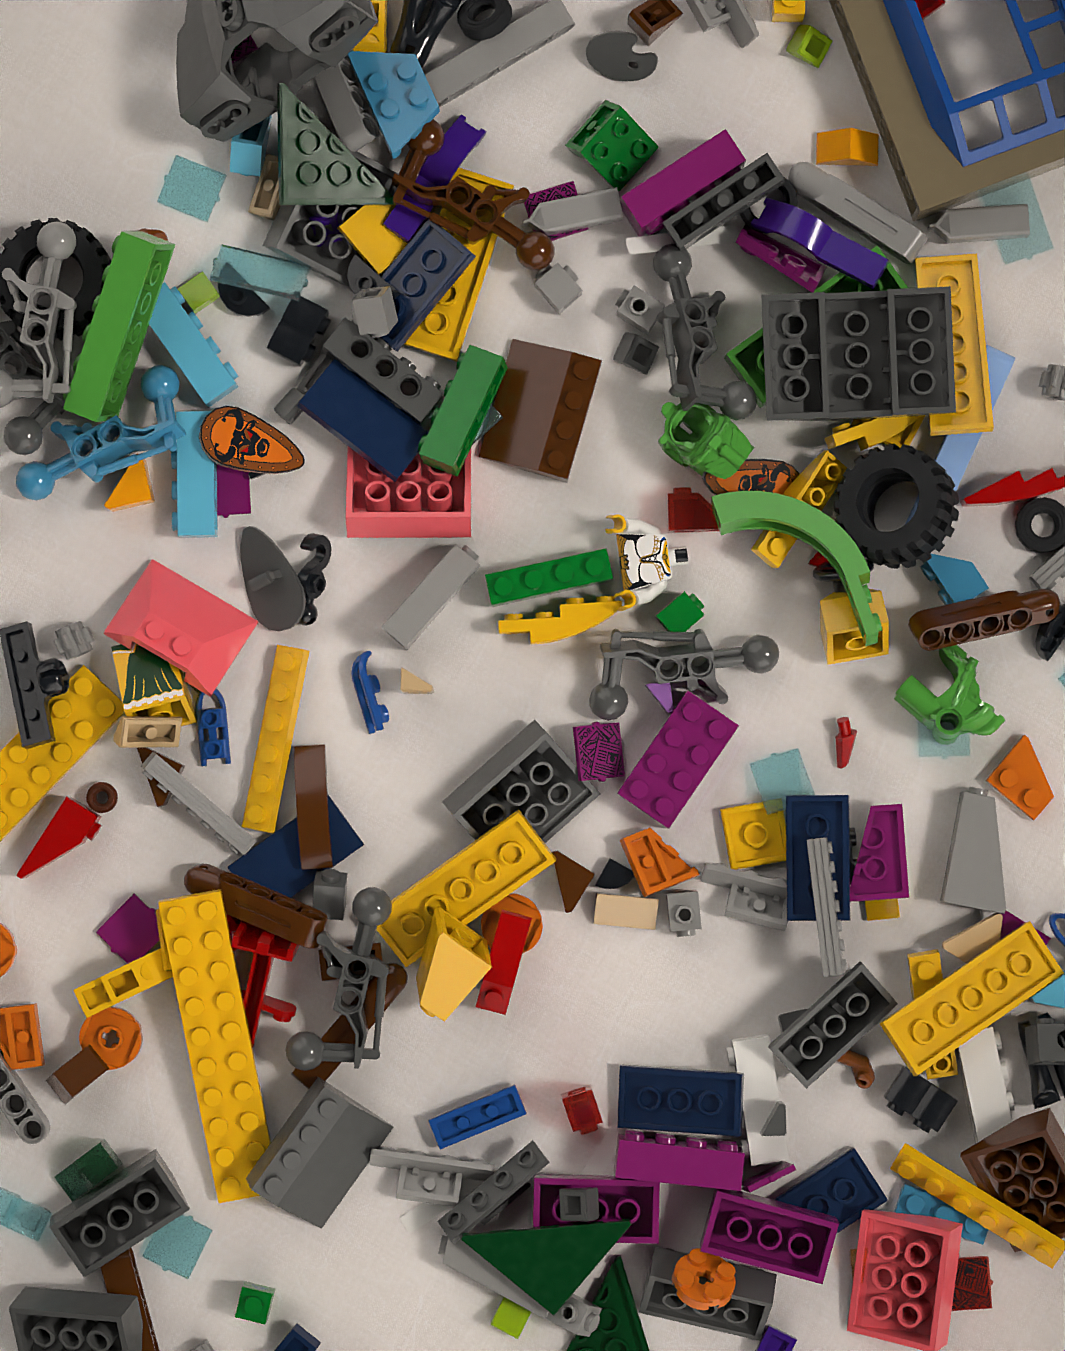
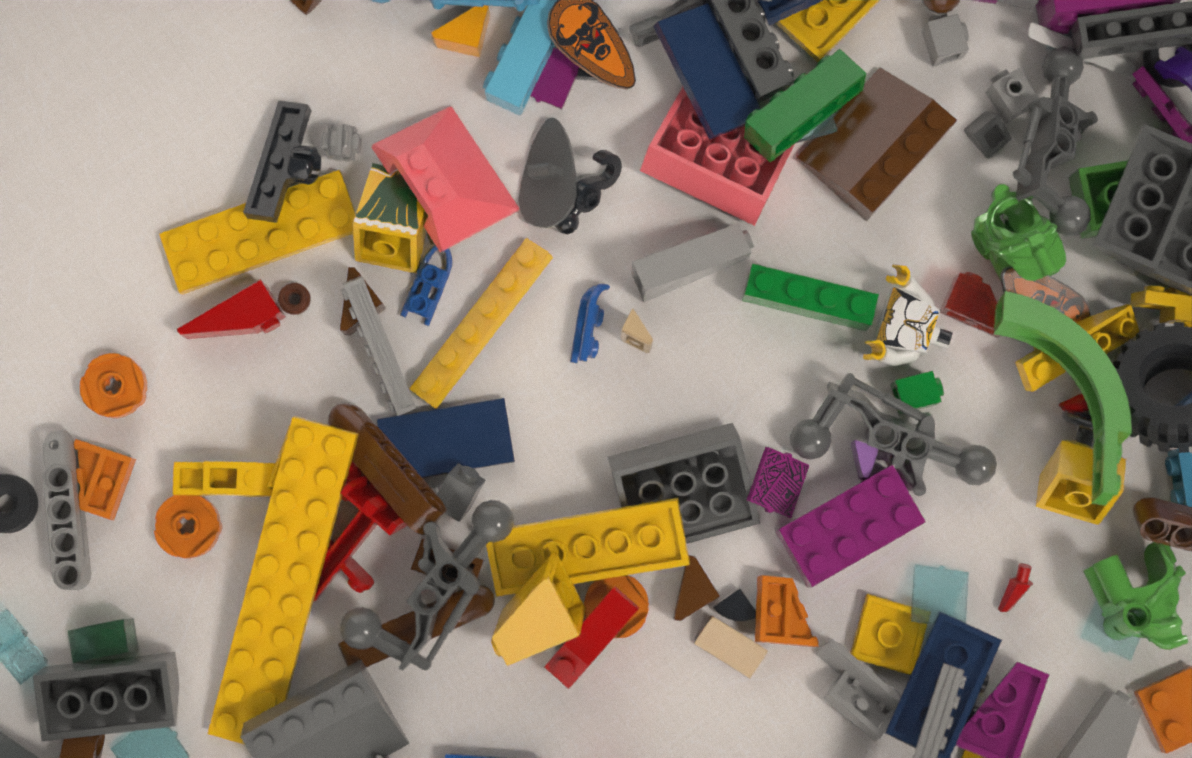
camera: 25 degrees right, 5 degrees down
reddish brown slope [46,1044,109,1104] -> none
magenta piece [96,893,160,964] -> none
tan slope [113,716,182,748] -> none
reddish brown slope [294,744,333,870] -> none
yellow slope [498,596,622,645] -> none
light grey brick [666,891,702,937] -> none

